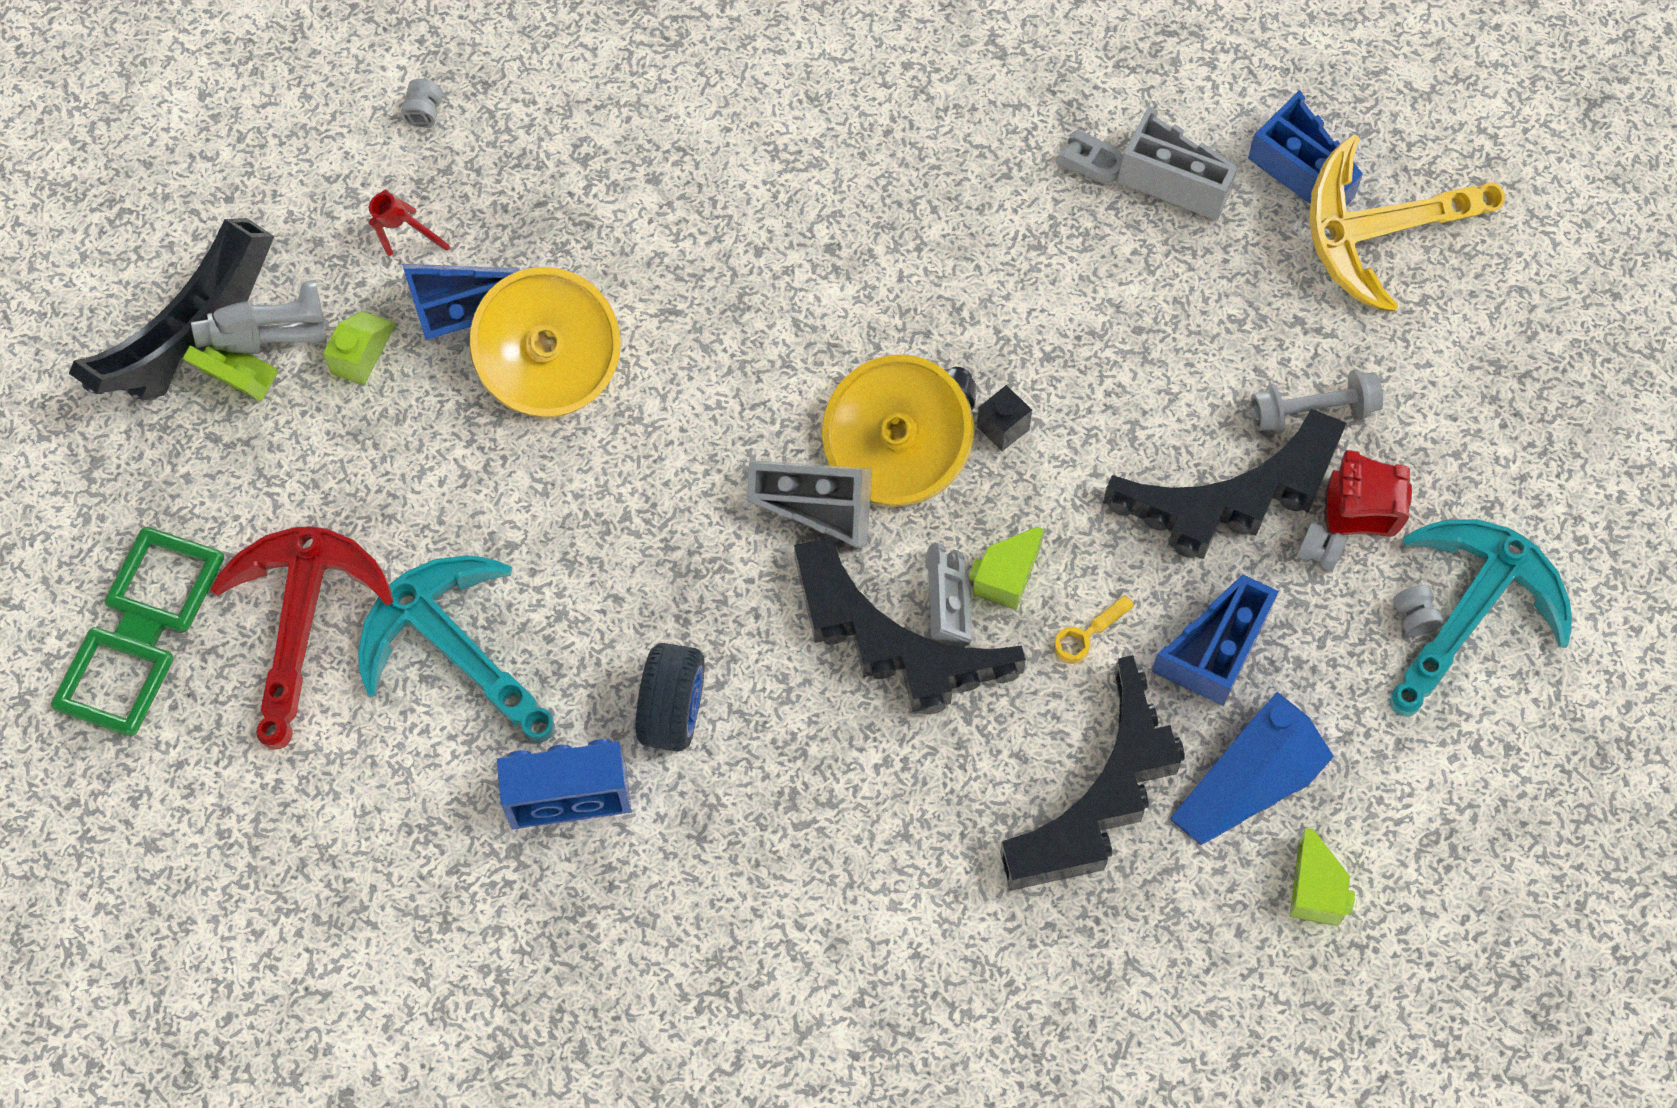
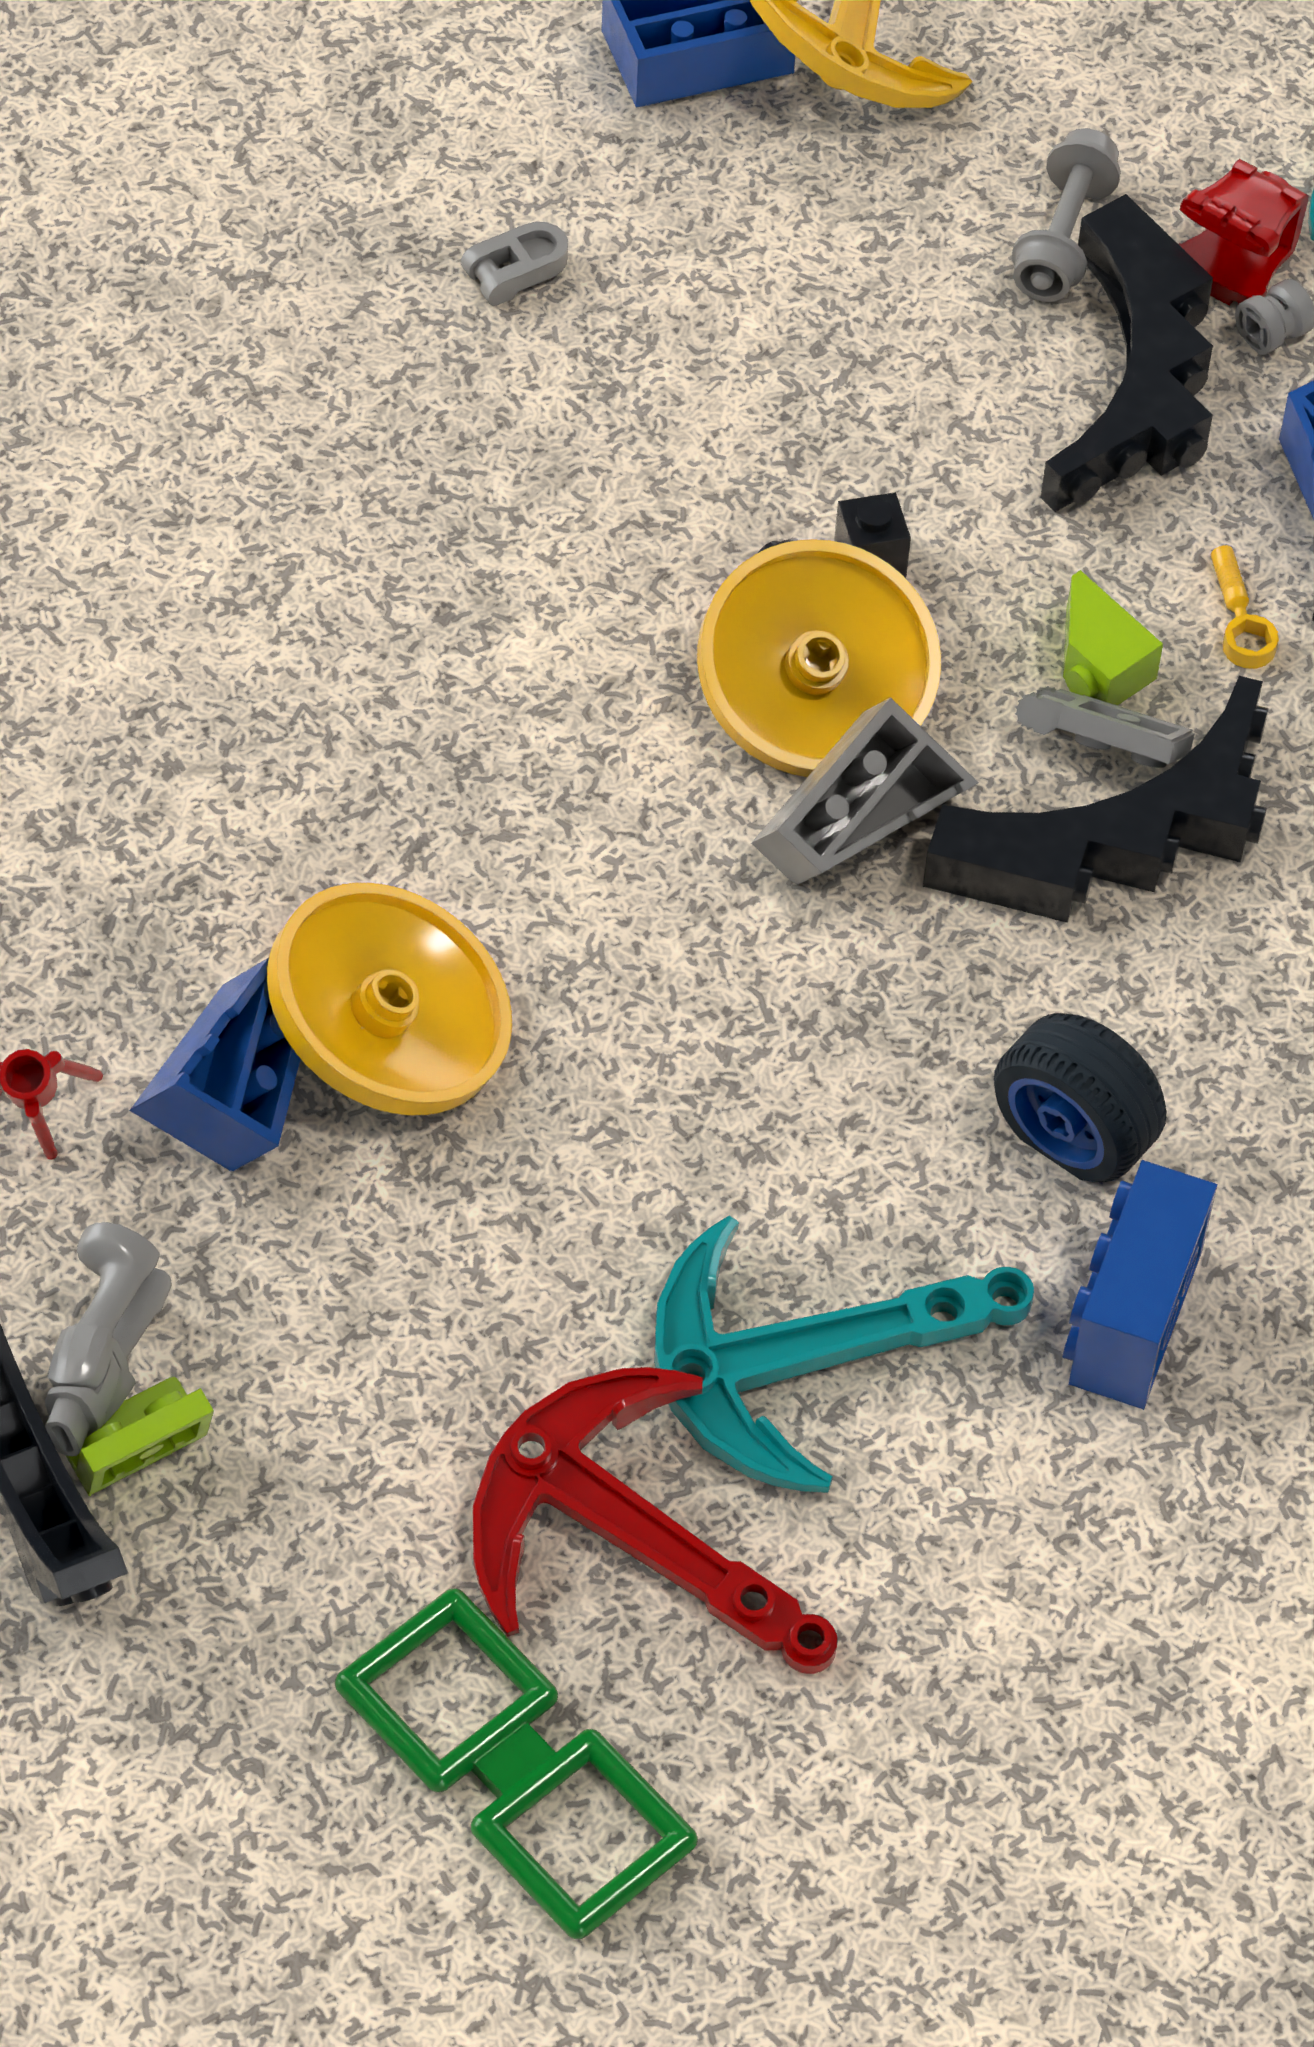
camera: 65 degrees left, 10 degrees down
lime slope [323,311,396,385] -> none
light grey wedge [1117,106,1238,221] -> none

